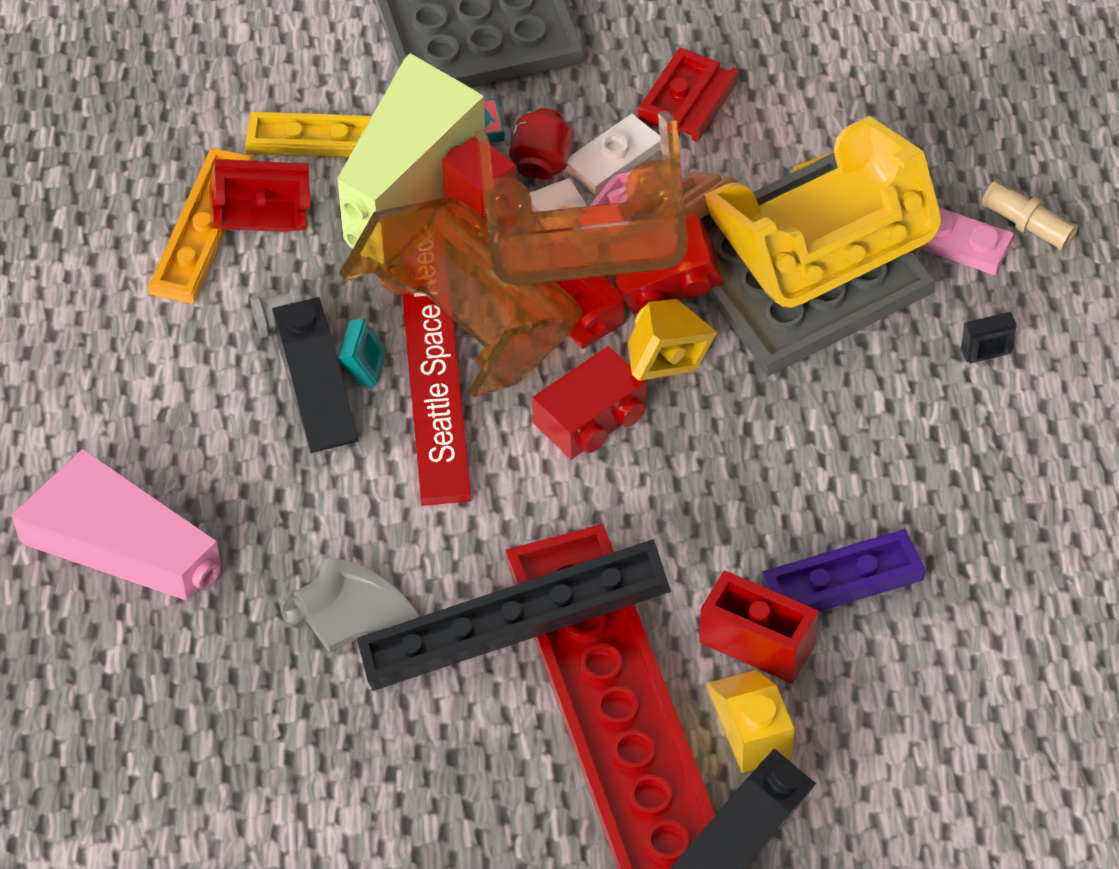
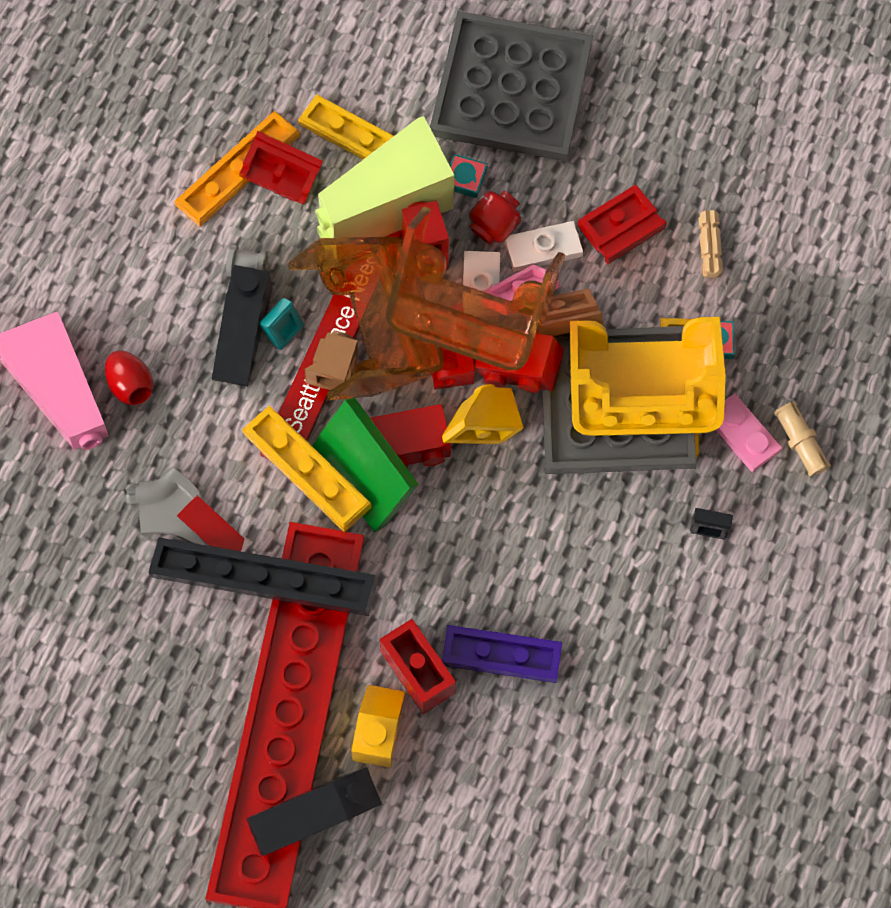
camera: 25 degrees right, 15 degrees up
none -> red animal [105,350,154,406]
none -> red sticker [177,495,245,551]
none -> yellow tile [242,405,372,533]
none -> medium nougat window [304,331,358,394]
none -> green tile [312,397,419,532]
none -> tan axle [699,210,723,278]

